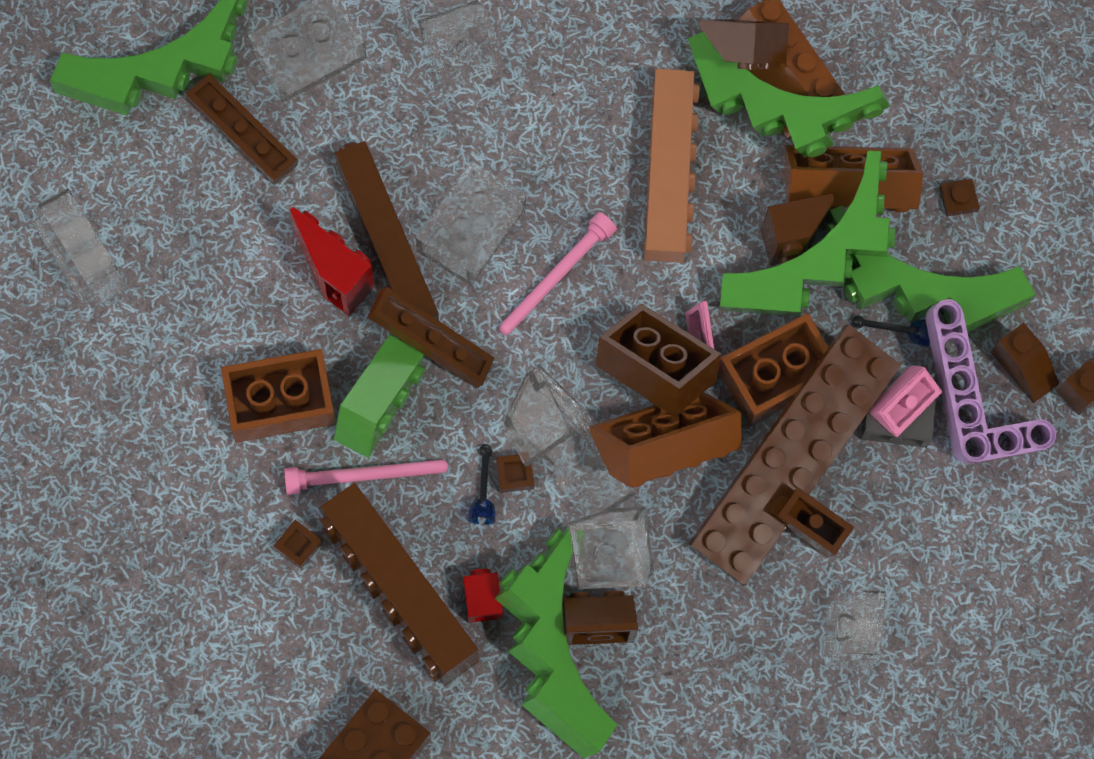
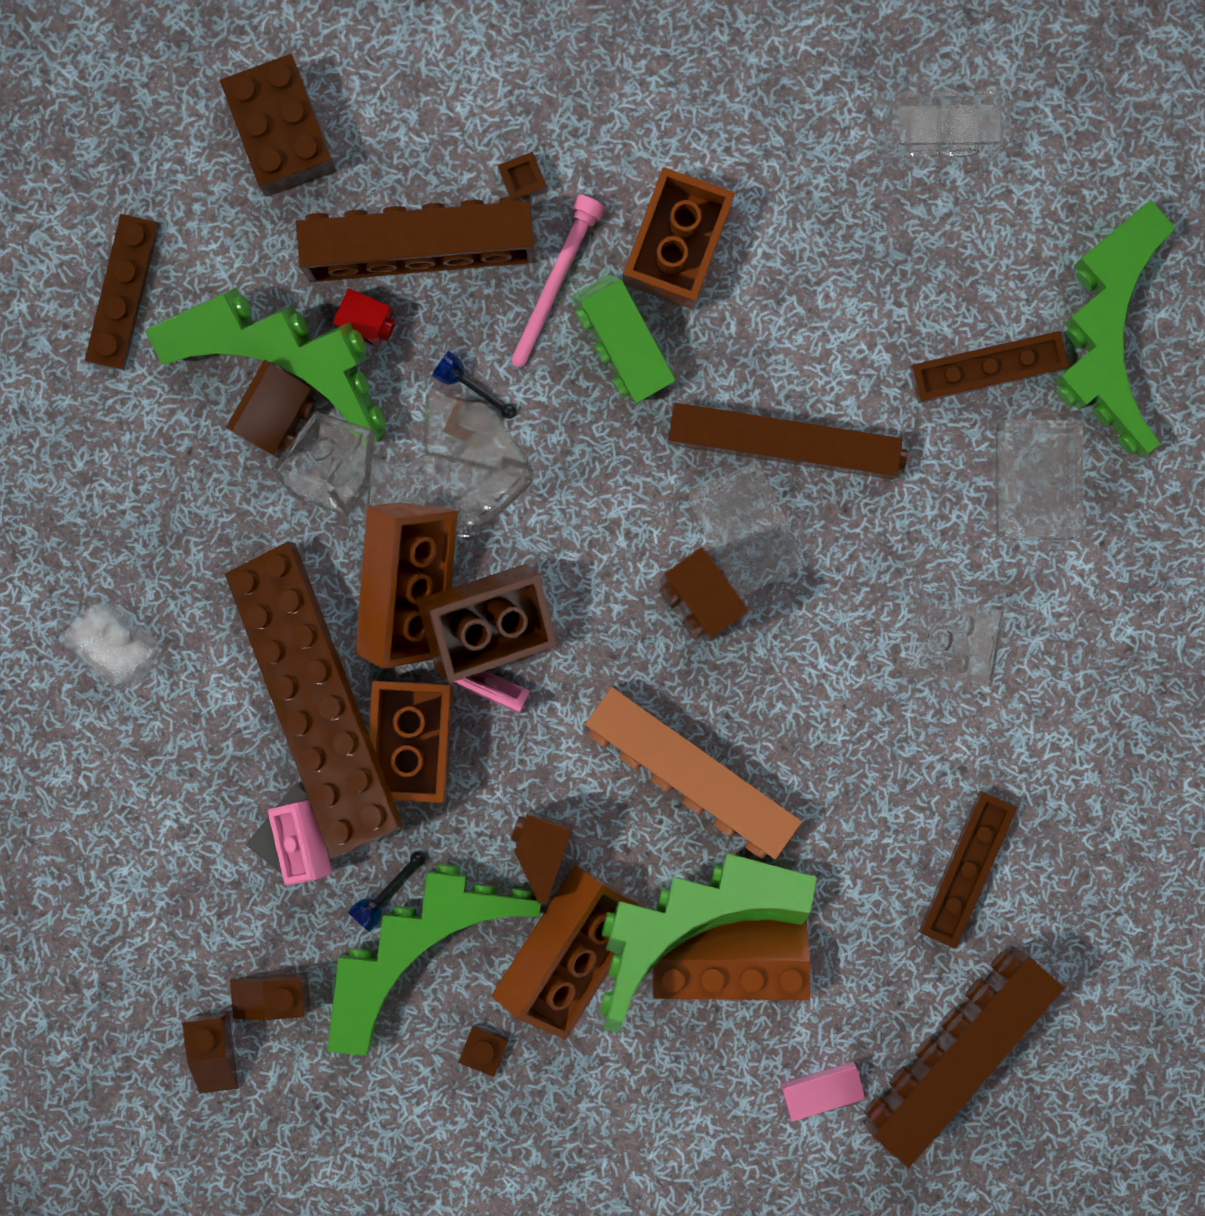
camera: 125 degrees right, 15 degrees up
red slope [290,207,374,316] -> none
reddish brown plate [367,286,495,388] -> none
bright pink piece [499,212,617,335] -> none
reddish brown slope [699,19,789,70] -> none
bright green arch [720,151,896,317] -> none
reddish brown slope [778,487,854,557] -> none
lavender beam [926,299,1056,464] -> none
none -> reddish brown brick [659,546,750,642]

